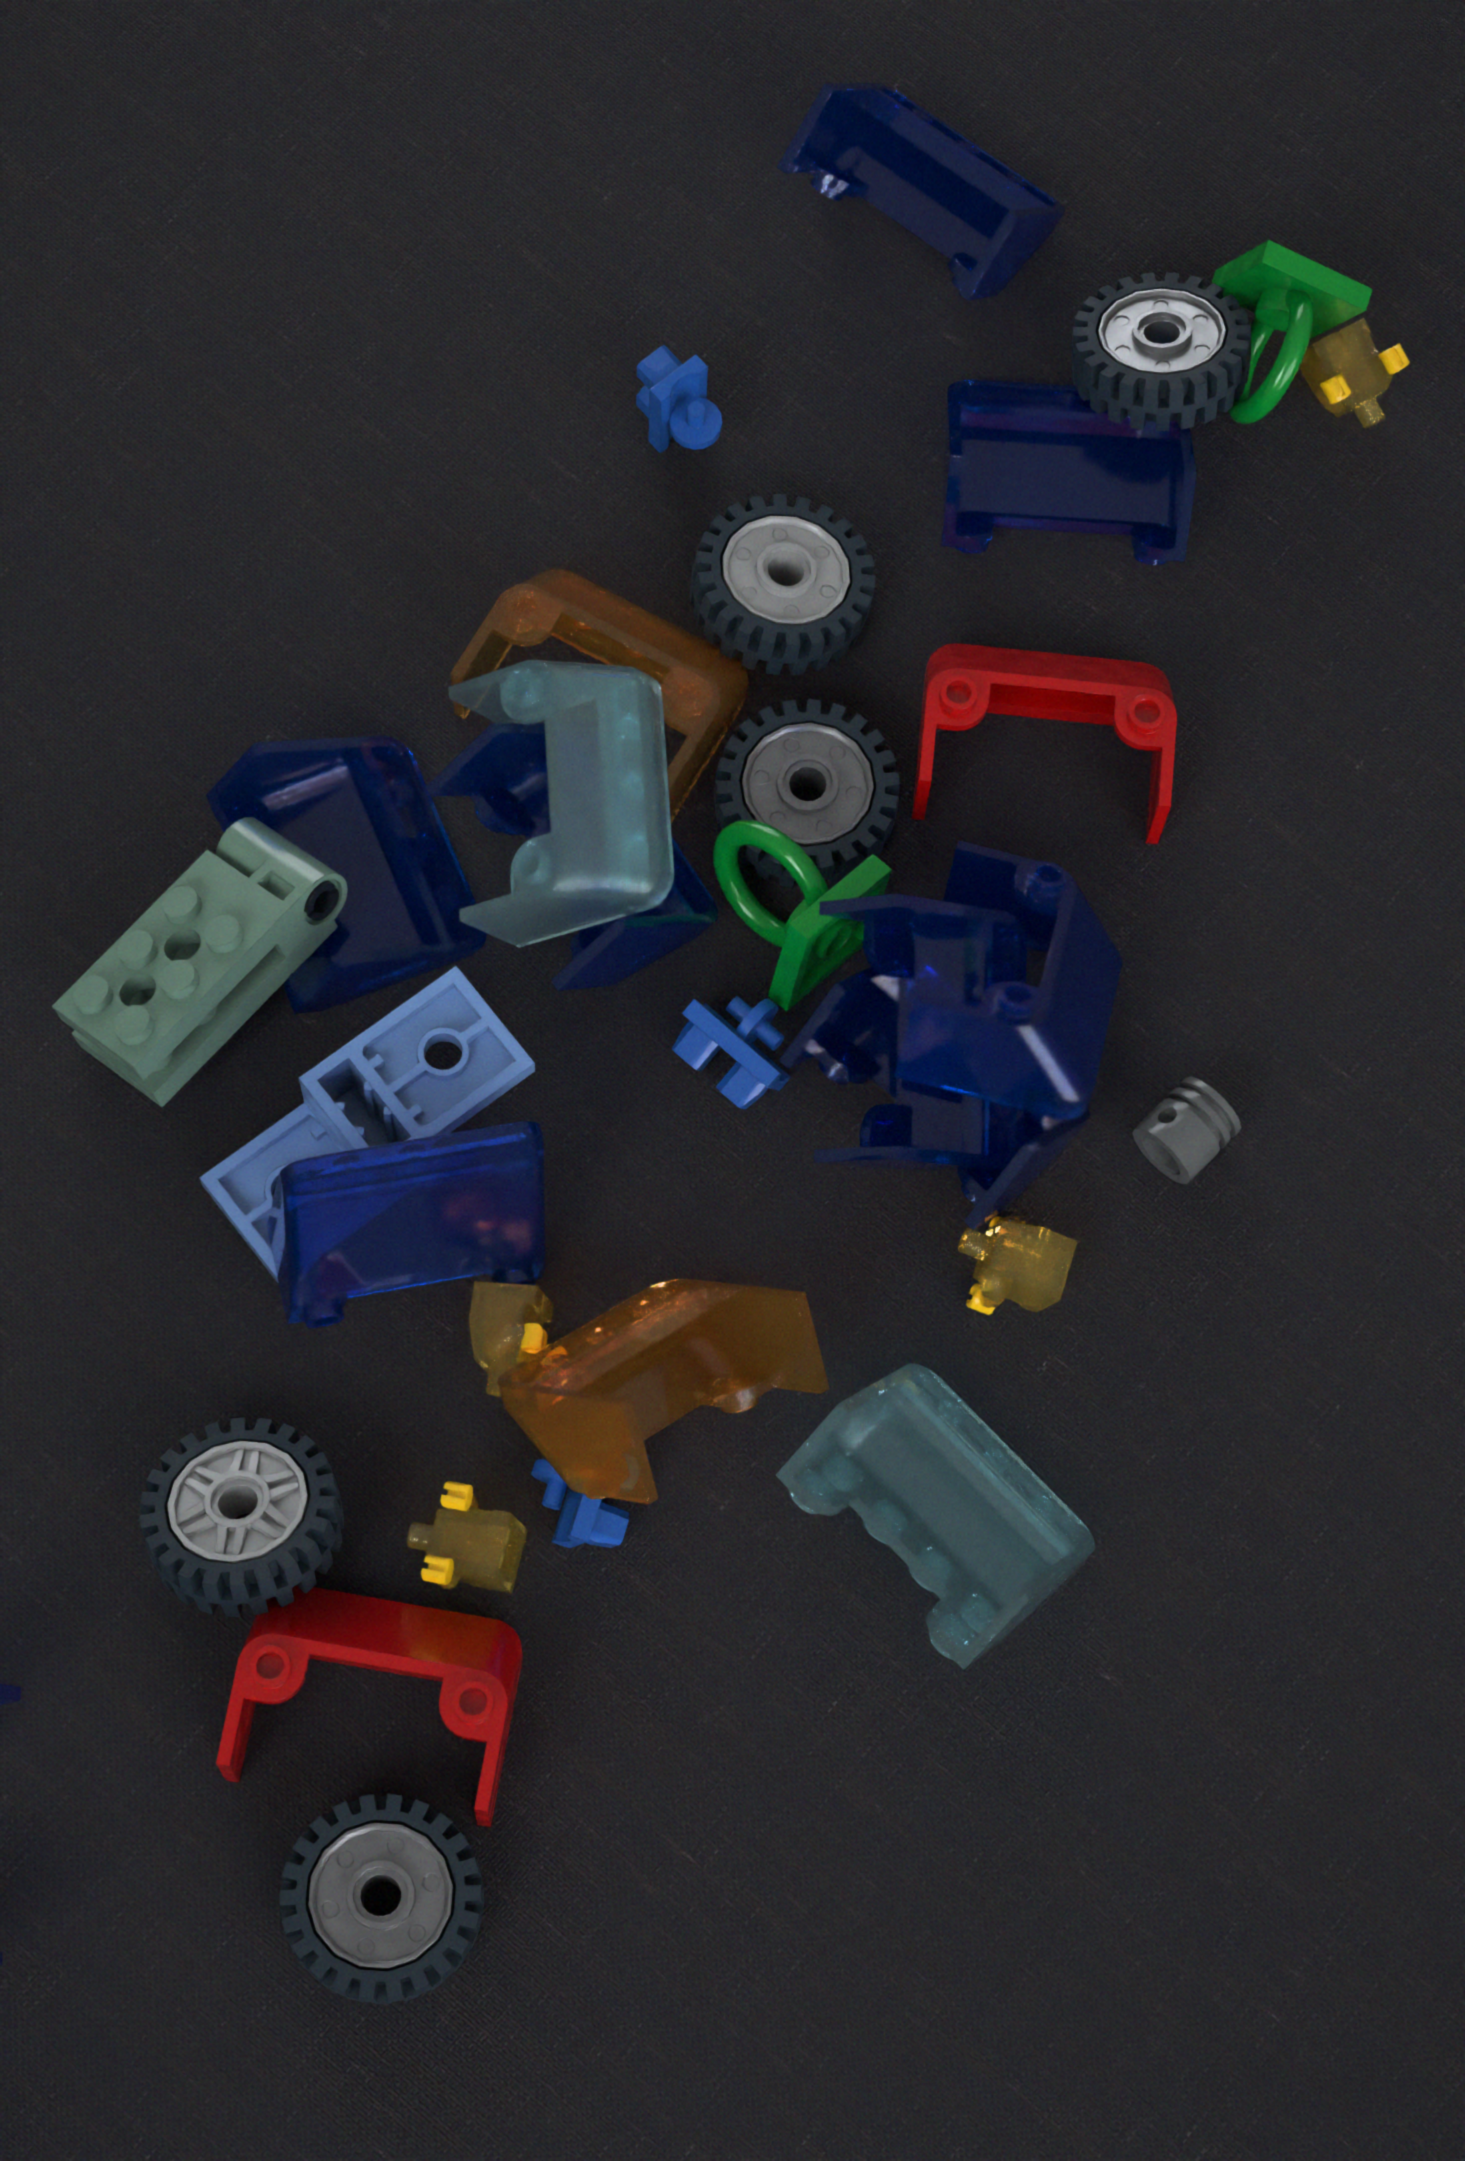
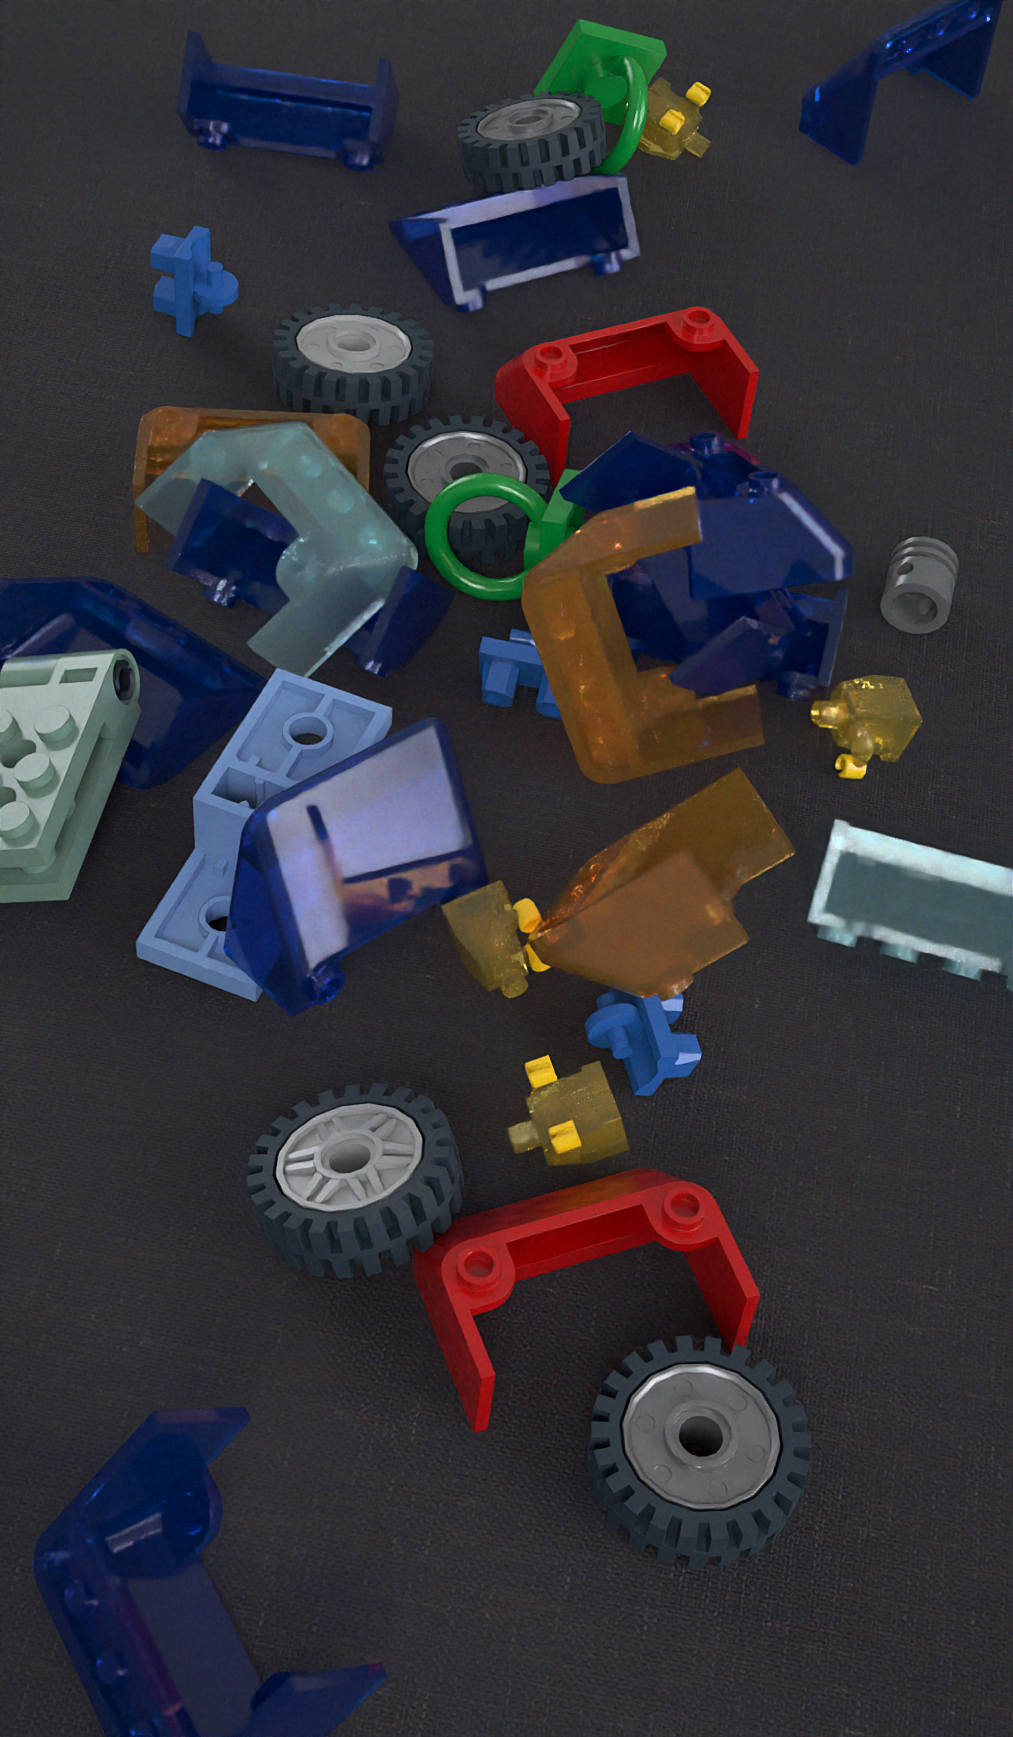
camera: 30 degrees left, 20 degrees down
none -> clear orange windscreen [521,486,765,784]

